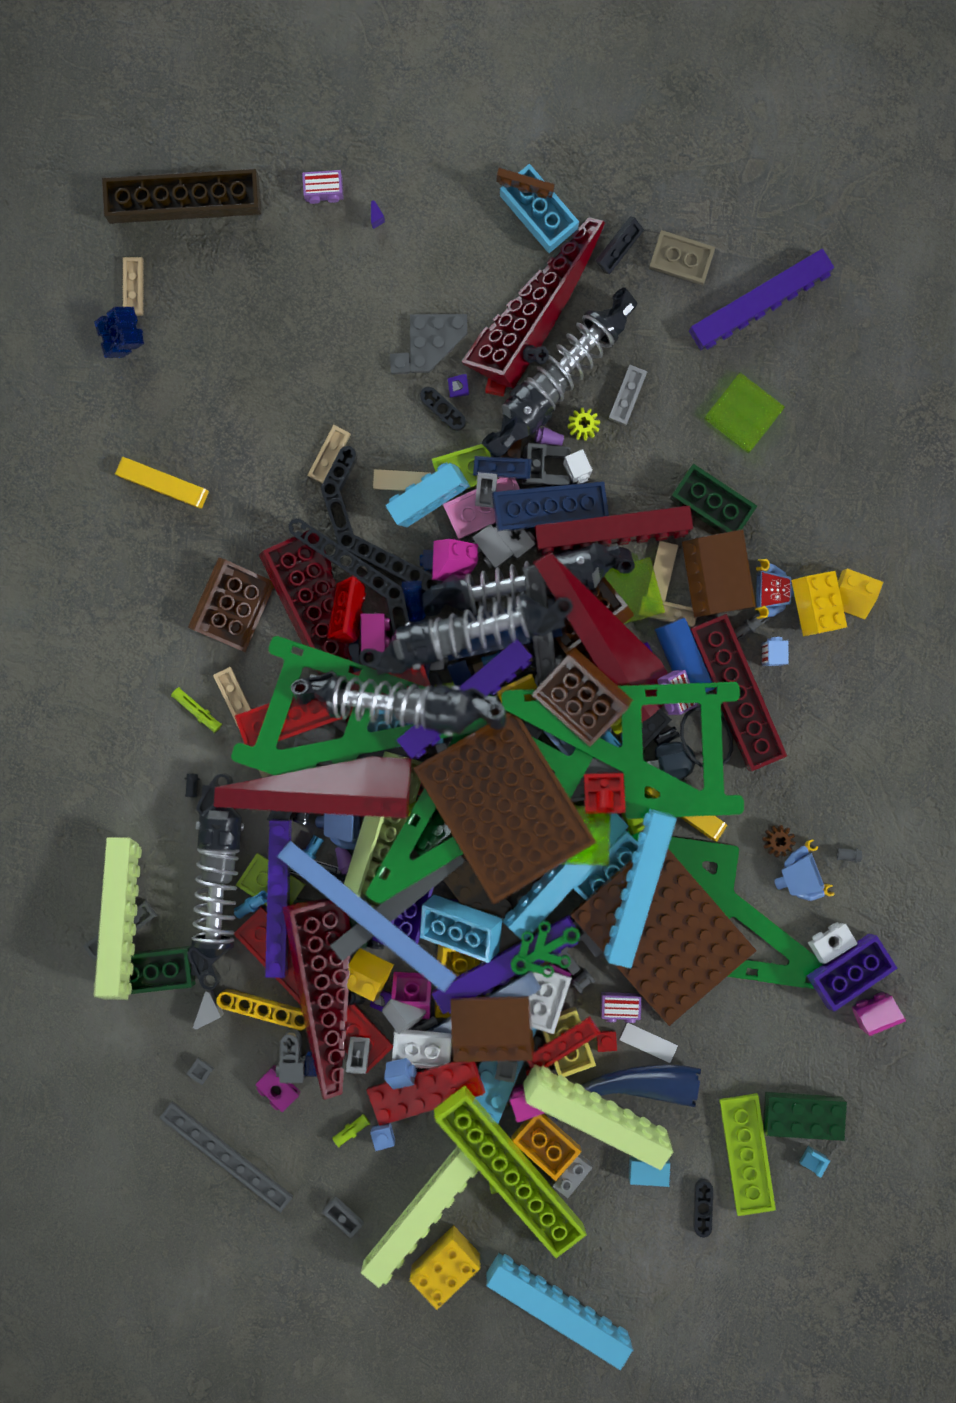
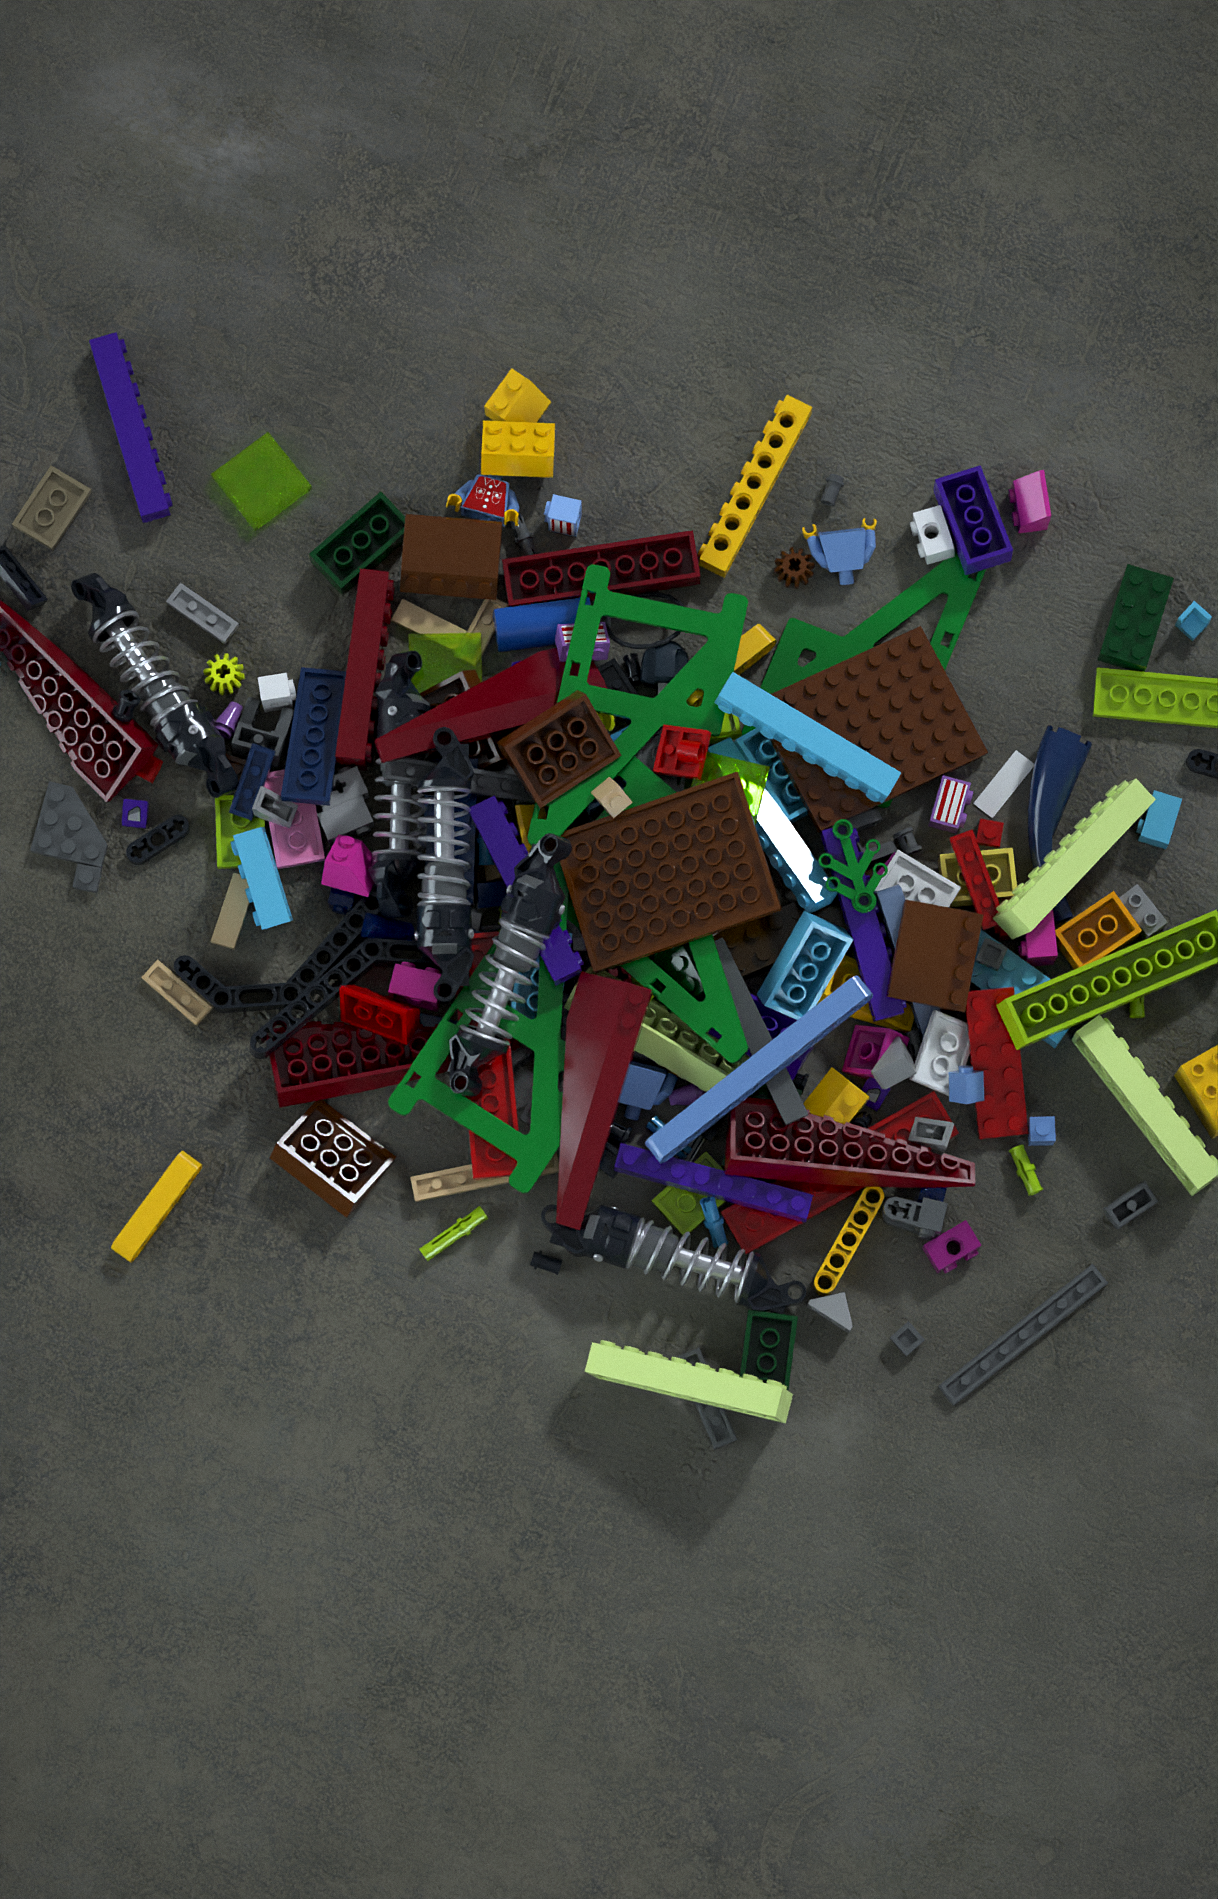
camera: 75 degrees left, 10 degrees down
none -> tan brick [591,777,633,818]
none -> yellow brick [697,395,812,578]

